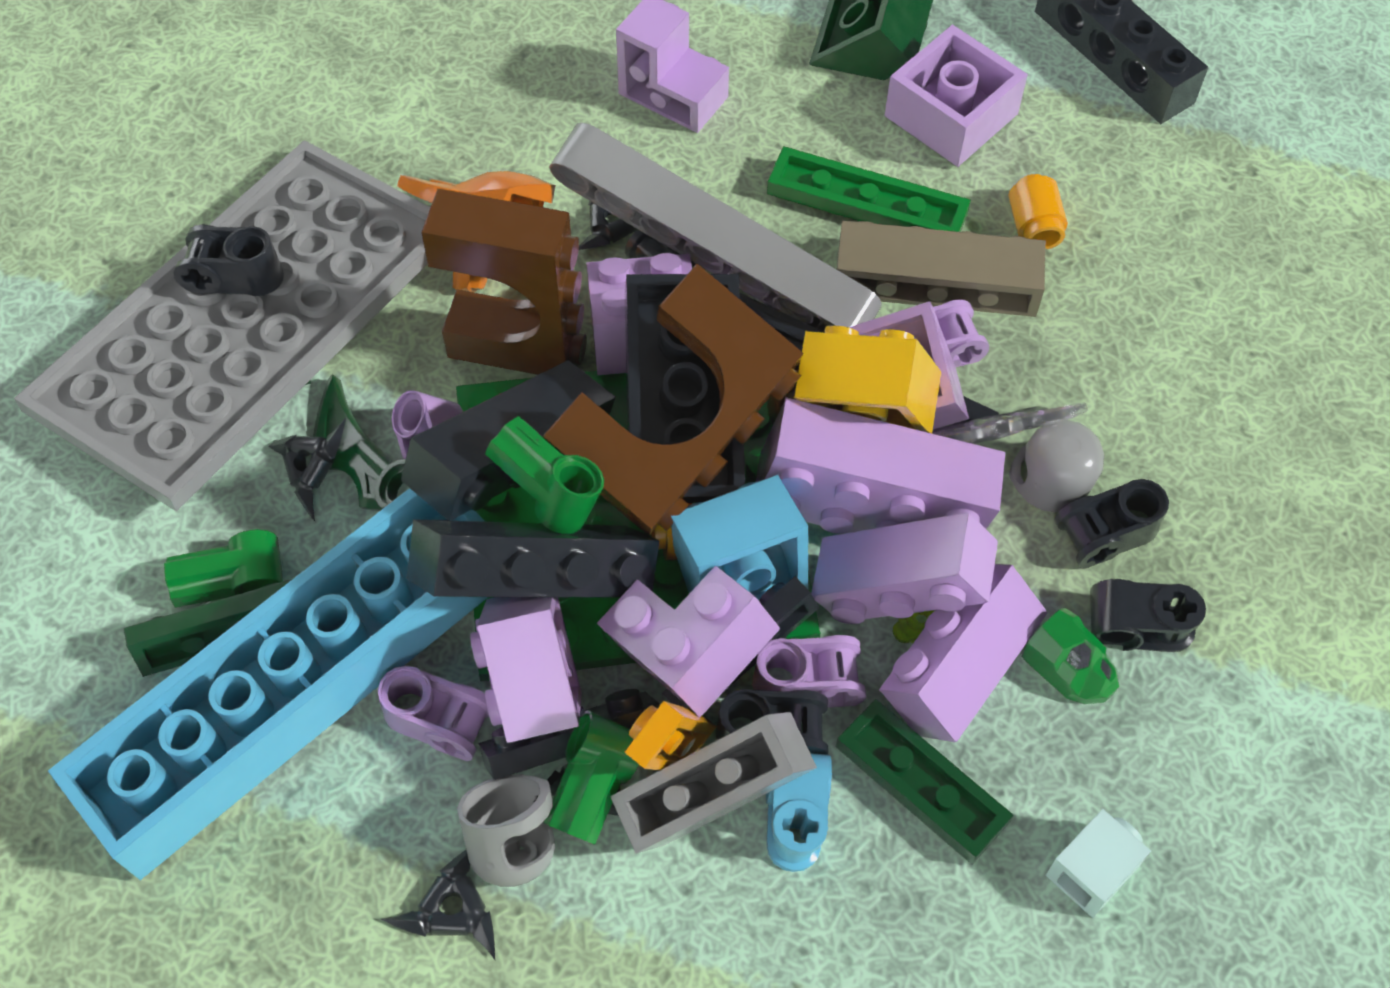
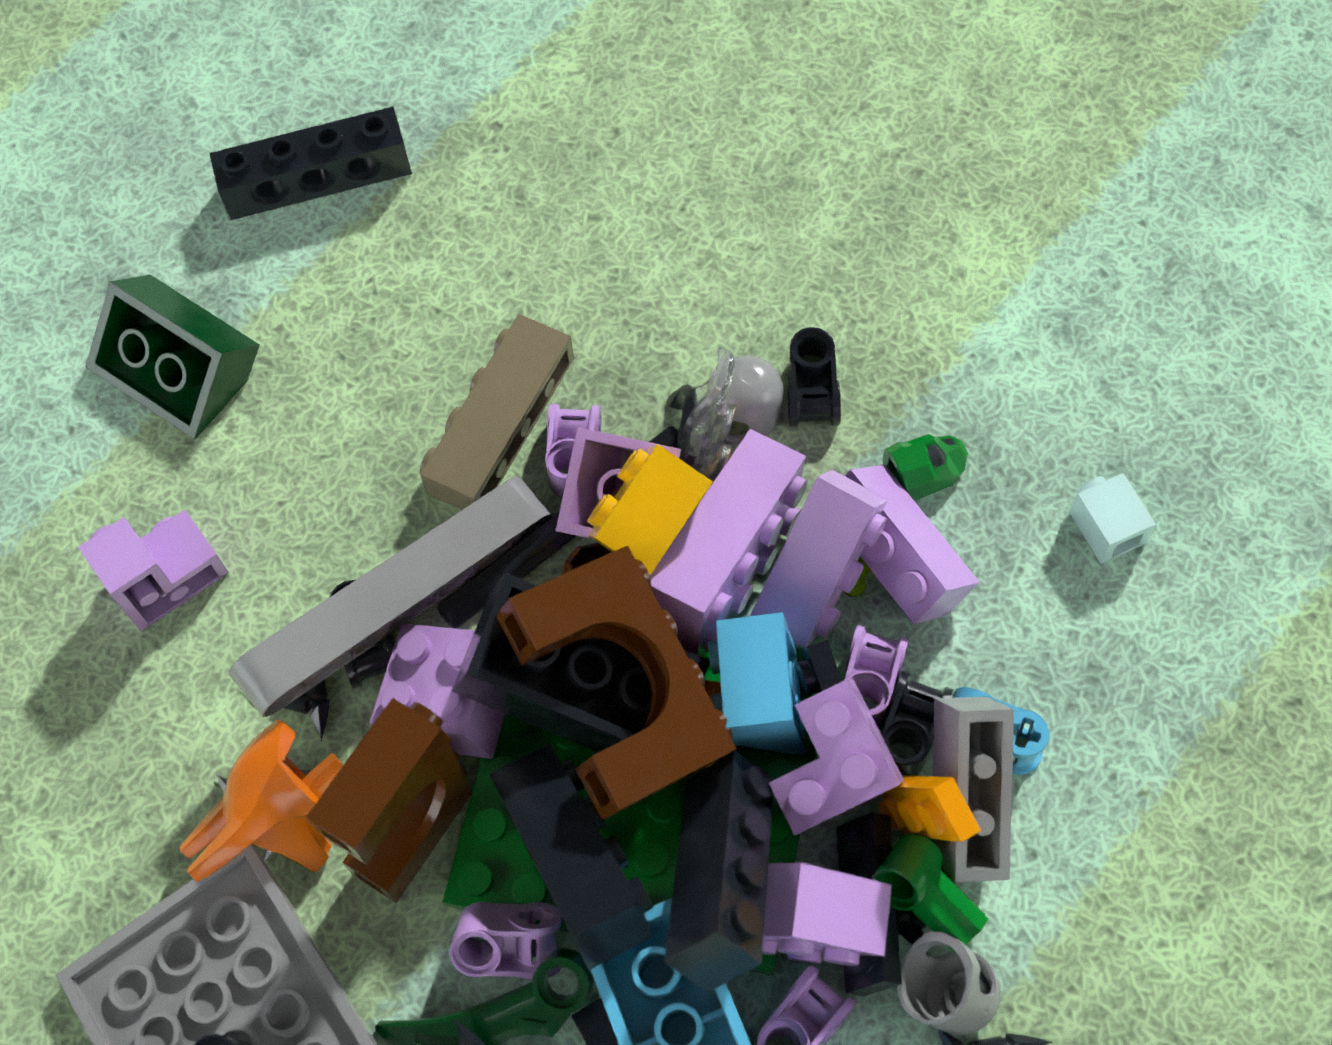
camera: 65 degrees left, 5 degrees up
green piece [485,416,605,534] -> none
green plate [767,146,971,232] -> none
dark green plate [835,699,1014,865] -> none
lavender brick [884,24,1028,167] -> none
light orange brick [1008,174,1068,249] -> none
black piece [1090,579,1206,652] -> none

